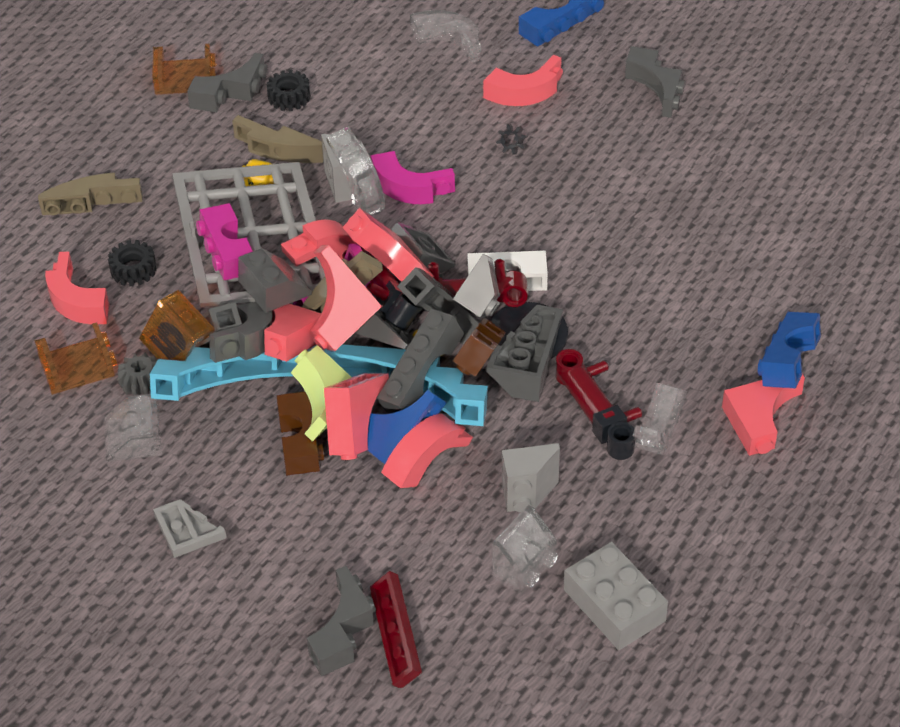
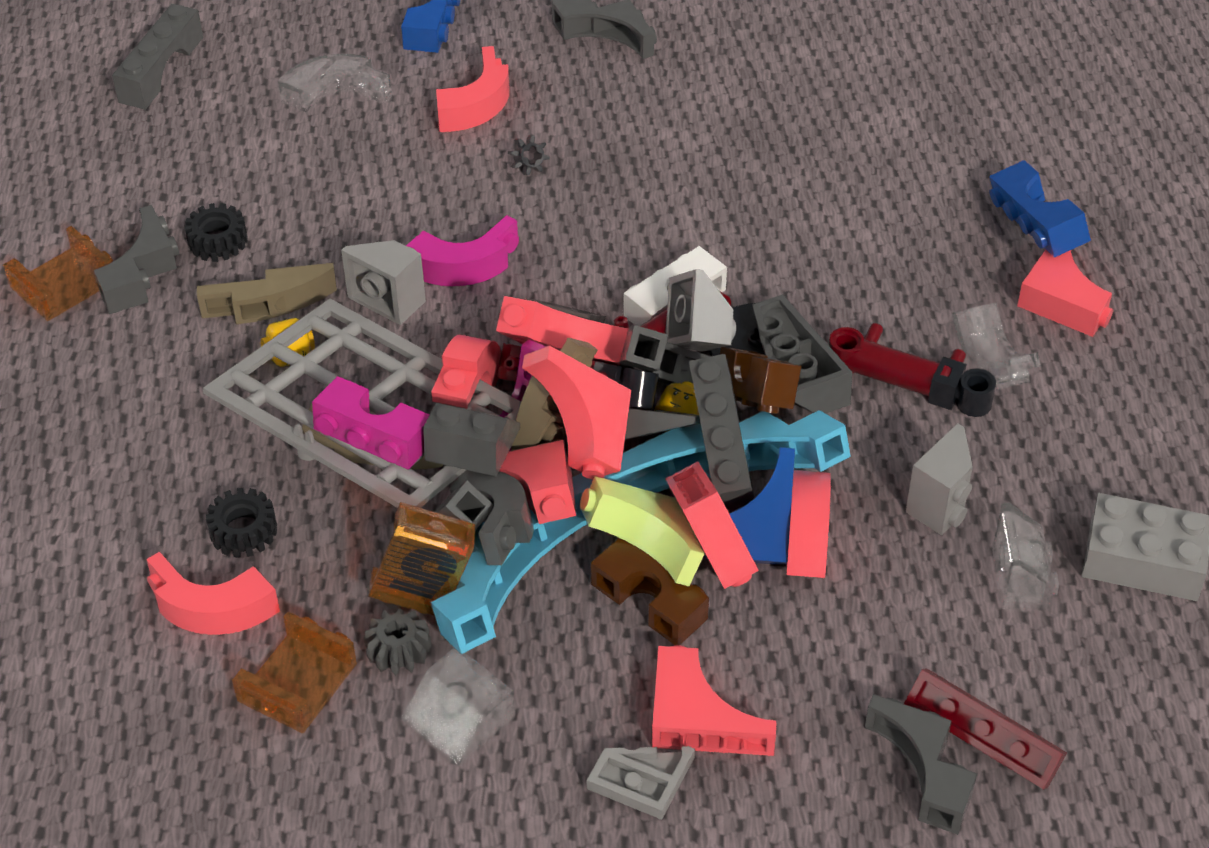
camera: 40 degrees left, 0 degrees up
dark tan slope [38,173,143,215] -> none
clear arch [326,126,385,215] -> none
none -> coral arch [652,645,776,756]

